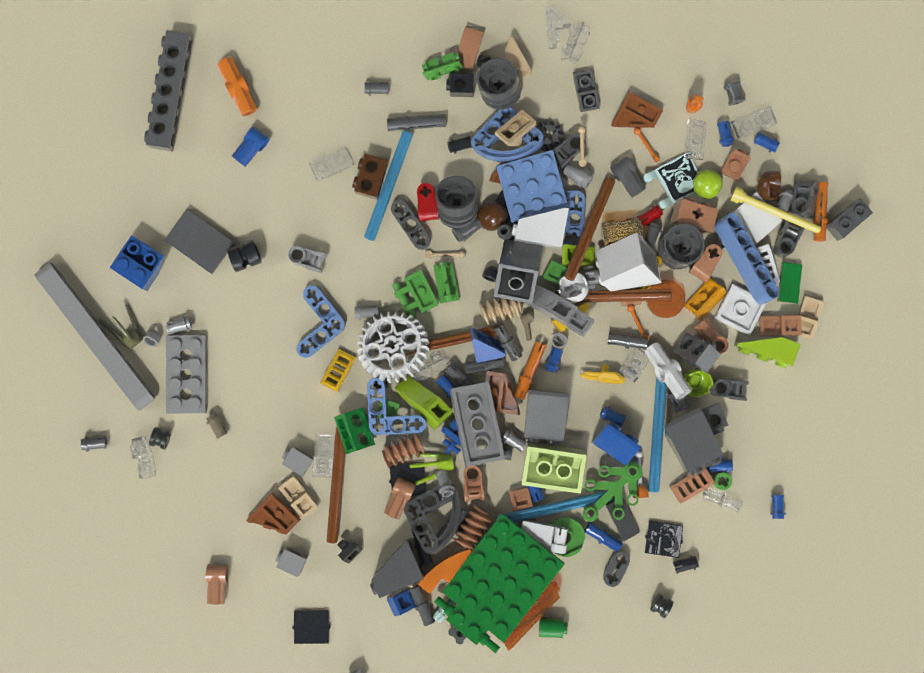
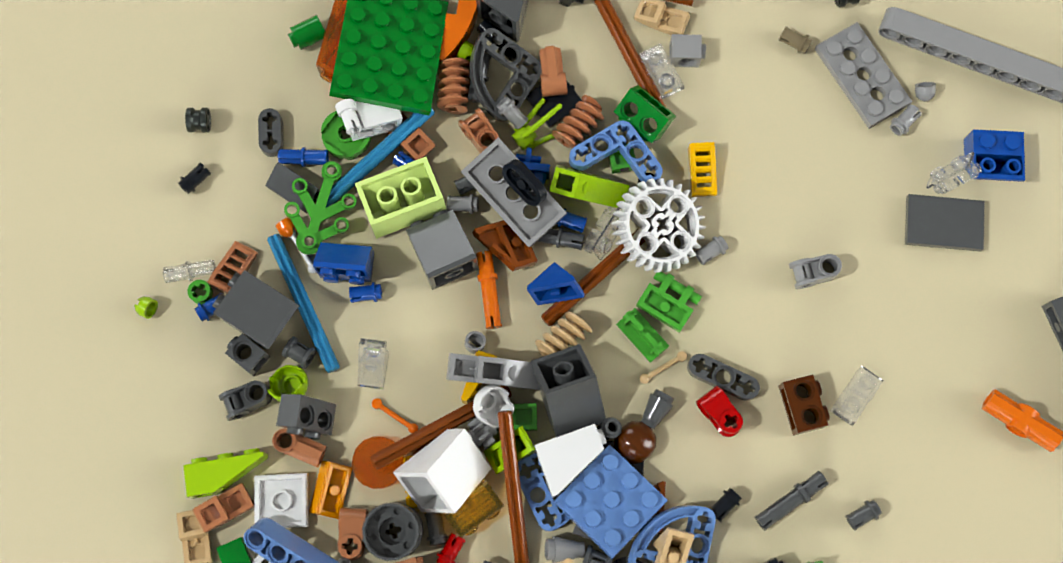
camera: 145 degrees right, 10 degrees down
olive plant [98,304,143,349] -> none
black wheel [227,239,262,272] -> none
blue piece [232,126,270,167] -> none
medium blue beam [296,285,345,358] -> none
dark azure axle [364,131,413,241] -> none
dark grey wheel [435,176,478,229] -> none
dark grey axle [464,358,504,374] -> none
black hinge [482,266,498,282] -> none
dark grey pin [492,322,522,361] -> none
dark tan hand [520,312,533,341] -> none
blue pin [544,347,563,373] -> none
yellow piece [580,364,625,384] -> none
dark grey pin [607,332,648,350] -> none
piece [644,521,683,558] -> none
white piece [645,342,692,399] -> none
blue pin [770,495,786,519] -> none
none -> lime hinge [134,296,158,319]
none -> lime hinge [456,41,474,62]
none -> black plate [502,159,547,206]
none -> clear hinge [926,152,982,194]

